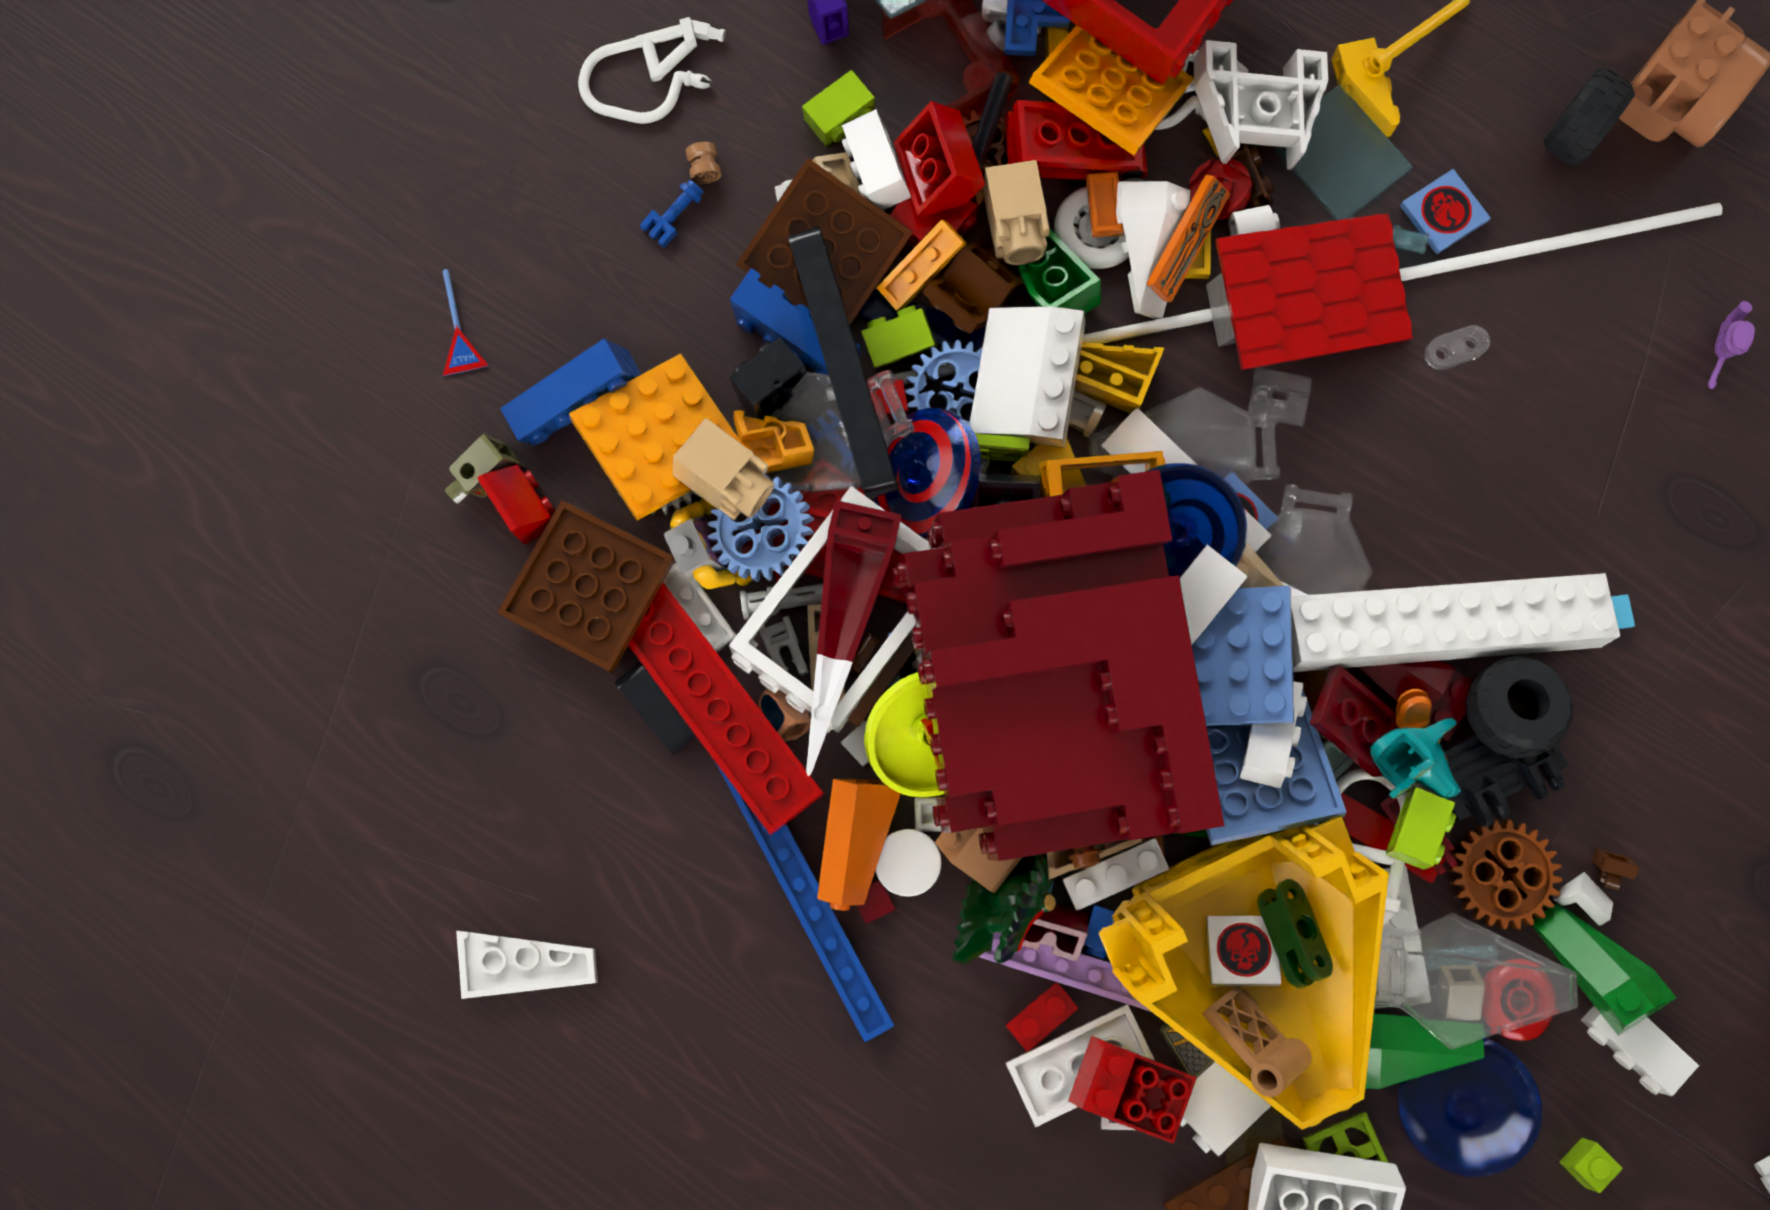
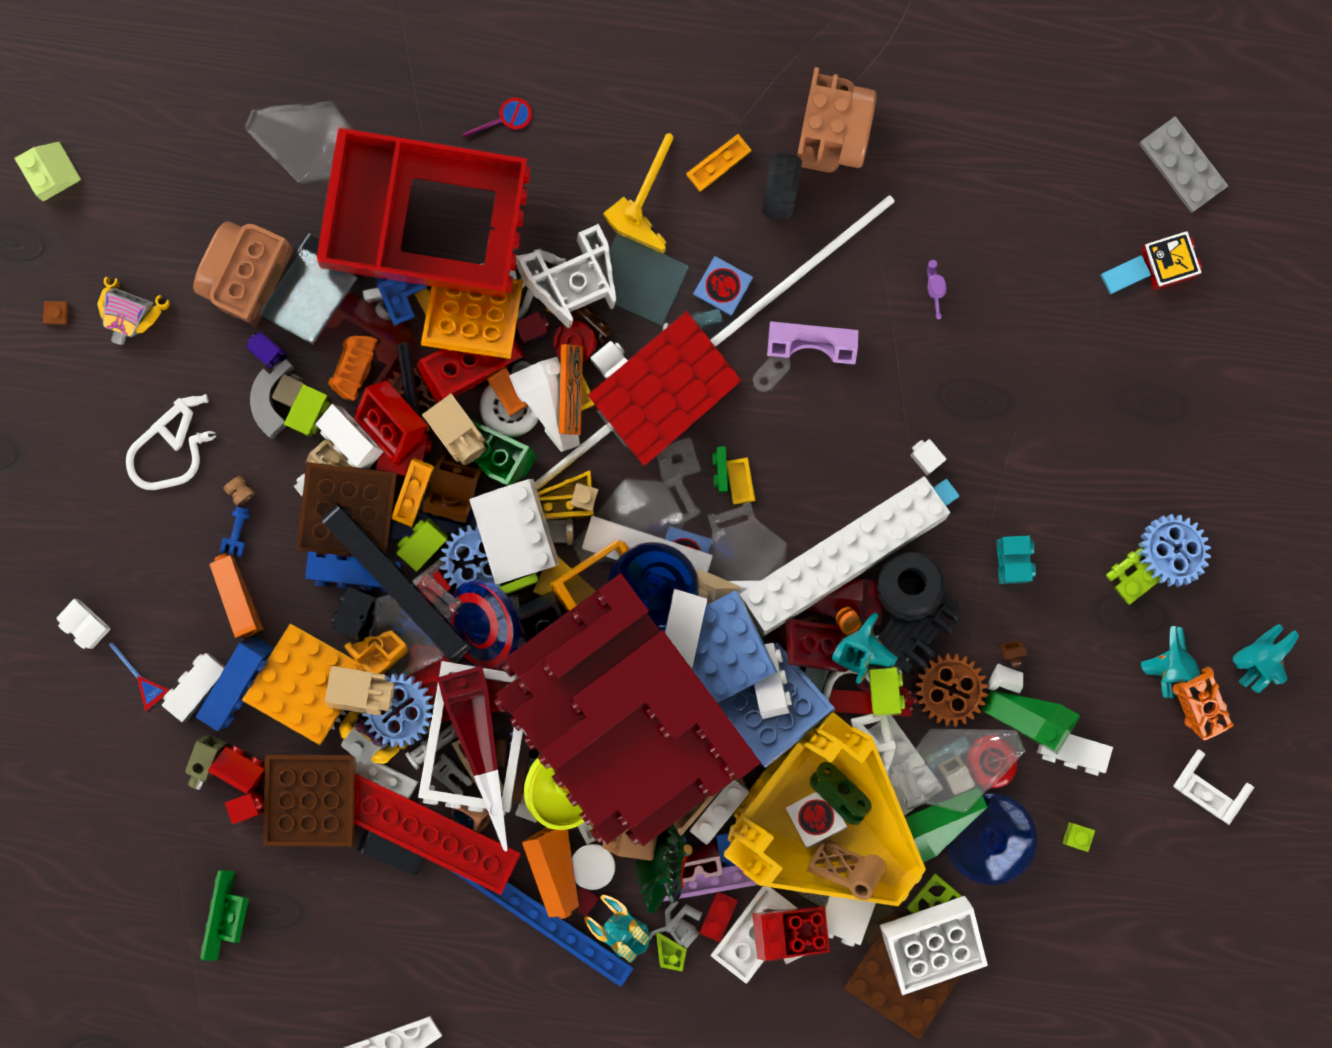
camera: 30 degrees left, 5 degrees up
dark orange plate [1069,845,1102,869] -> none
none -> white brick [56,599,110,649]
none -> white brick [162,653,225,722]
none -> green bracket [200,870,249,961]
none -> orange slope [210,554,264,639]
none -> red brick [225,791,264,824]
none -> light grey arch [250,359,295,439]
none -> dark tan brick [272,373,305,408]
none -> orange piece [327,336,377,402]
none -> dark red brick [516,312,550,346]
none -> tan plate [570,483,598,511]
none -> teal piece [584,895,651,963]
none -> light grey piece [649,901,703,949]
none -> lime piece [656,933,687,971]
none -> light orange plate [686,134,752,192]
none -> green plate [712,446,728,493]
none -> yellow tile [726,457,755,505]
none -> lavender arch [767,322,858,364]
none -> white brick [910,439,947,475]
none -> teal brick [996,536,1036,584]

